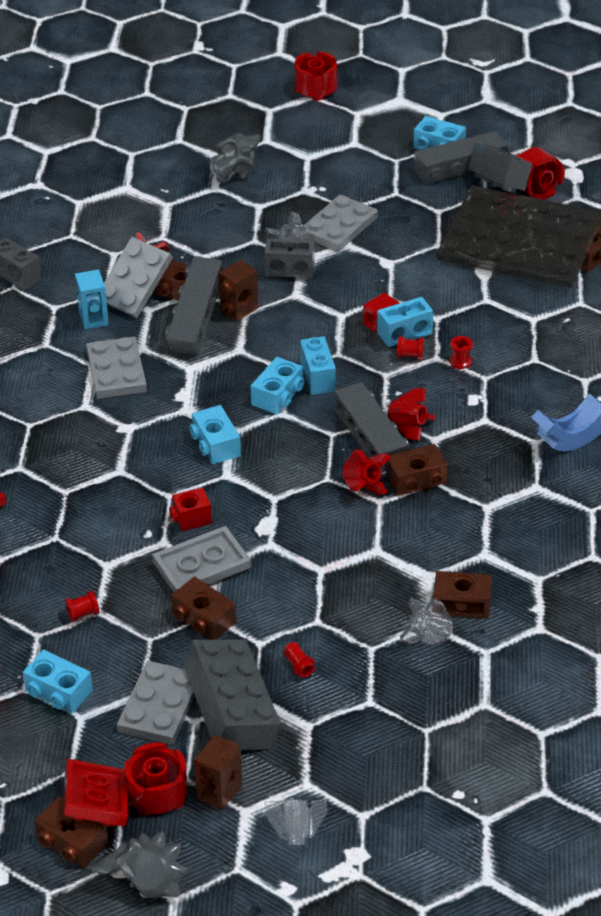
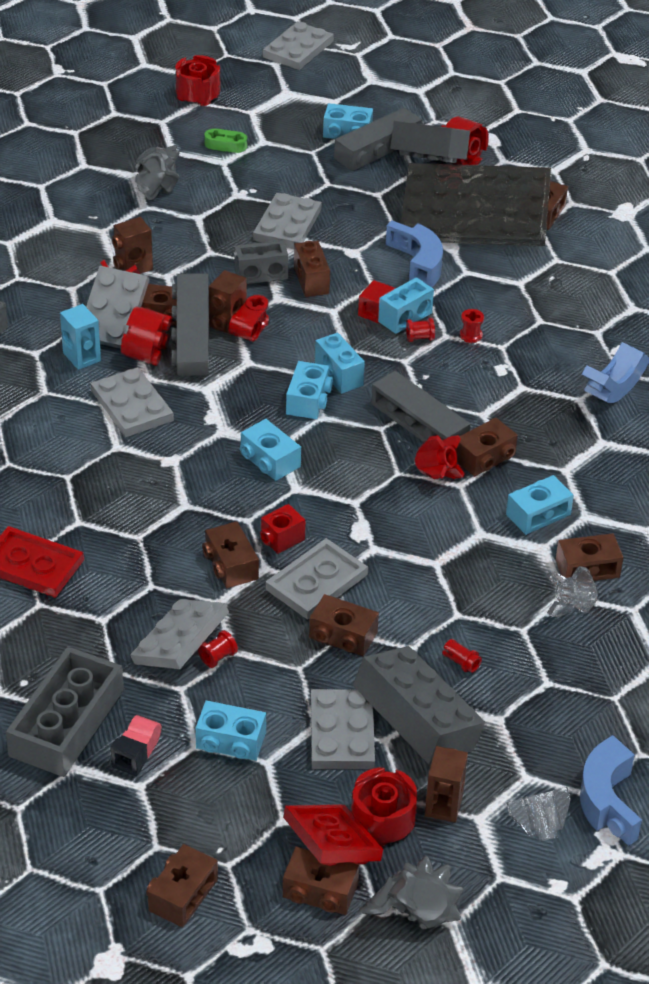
camera: 20 degrees left, 0 degrees up
clear brick [266,212,313,240] -> none
red brick [387,388,435,441] -> none
none -> copper brick [112,217,153,274]
none -> red brick [121,306,172,366]
none -> light grey plate [130,599,229,669]
none -> copper brick [202,521,259,589]
none -> bright green beam [204,129,247,153]
none -> red piece [228,295,269,342]
none -> light grey plate [263,21,334,70]
none -> copper brick [294,241,330,297]
none -> medium blue arch [386,220,443,287]
none -> medium azure brick [506,475,574,535]
none -> medium blue arch [580,735,642,846]

